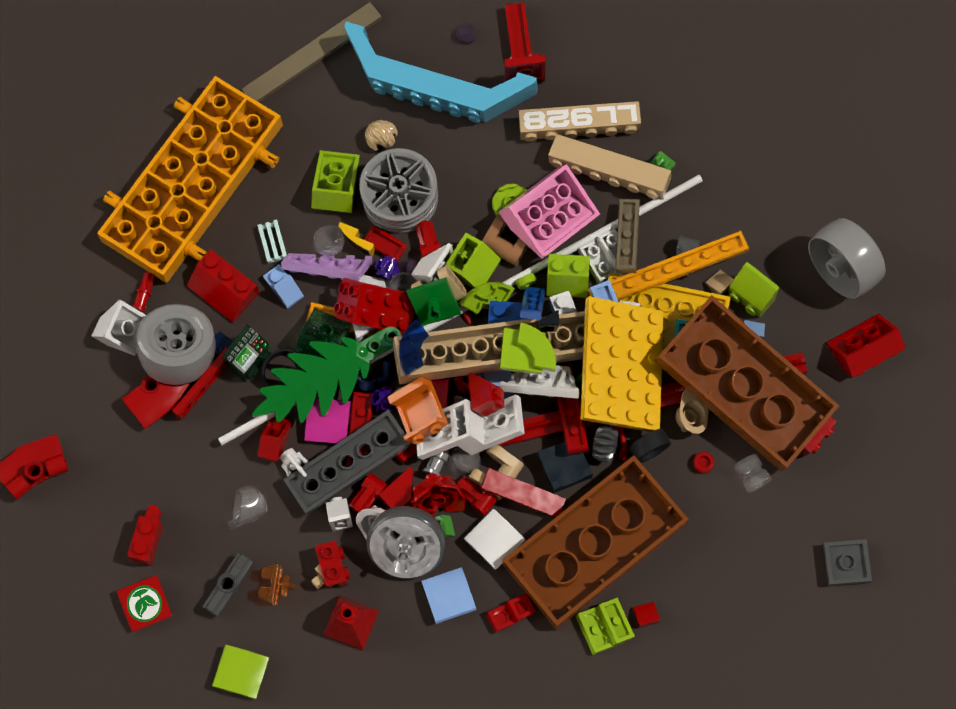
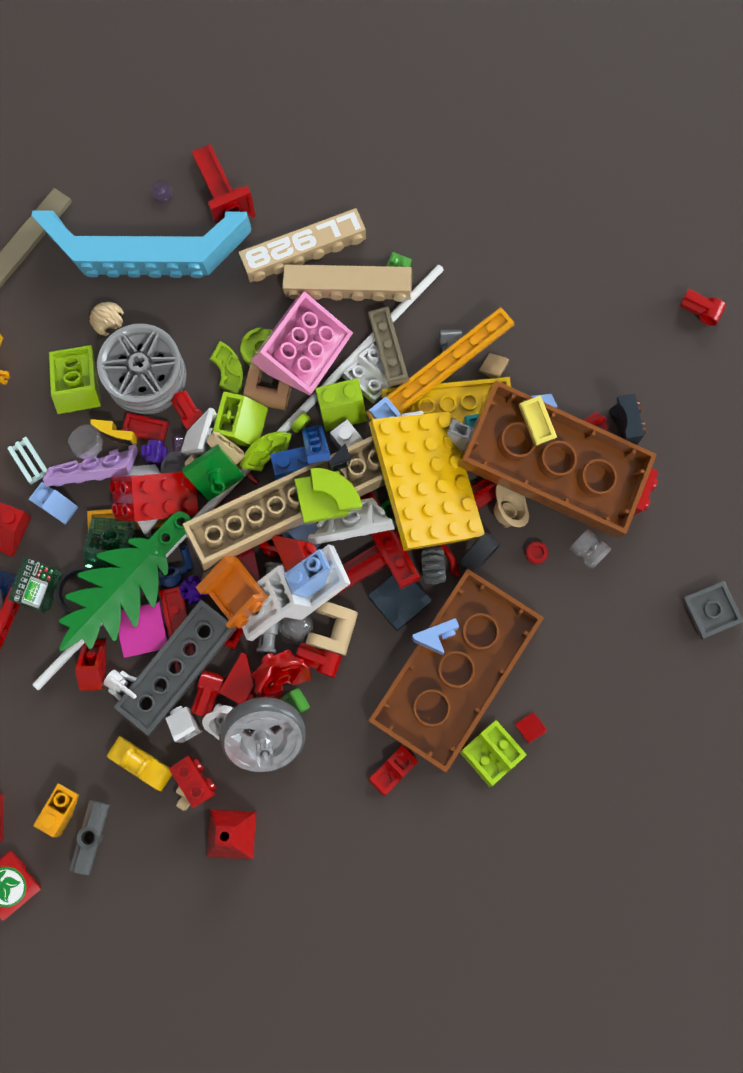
camera: 20 degrees left, 5 degrees up
lime slope [212,645,269,699] -> none
clear helmet [227,485,268,529] -> none
clear orange hips [258,563,295,606] -> none
clear blue tile [399,319,429,377] -> none
light blue slope [422,567,477,624] -> none
white slope [463,509,525,570] -> none
tile [480,468,566,518] -> none
lime slope [728,262,779,318] -> none
light grey wheel [808,218,886,299] -> none
red slope [826,314,906,378] -> none
none -> light orange slope [33,783,79,837]
none -> yellow piece [106,736,172,792]
none -> lime tile [210,341,243,395]
none -> light blue slope [284,549,330,598]
none -> light blue slope [412,618,459,655]
none -> light grey slope [447,419,472,451]
none -> light yellow tile [518,395,557,446]
none -> black brick [609,393,646,445]
none -> red piece [680,289,726,326]

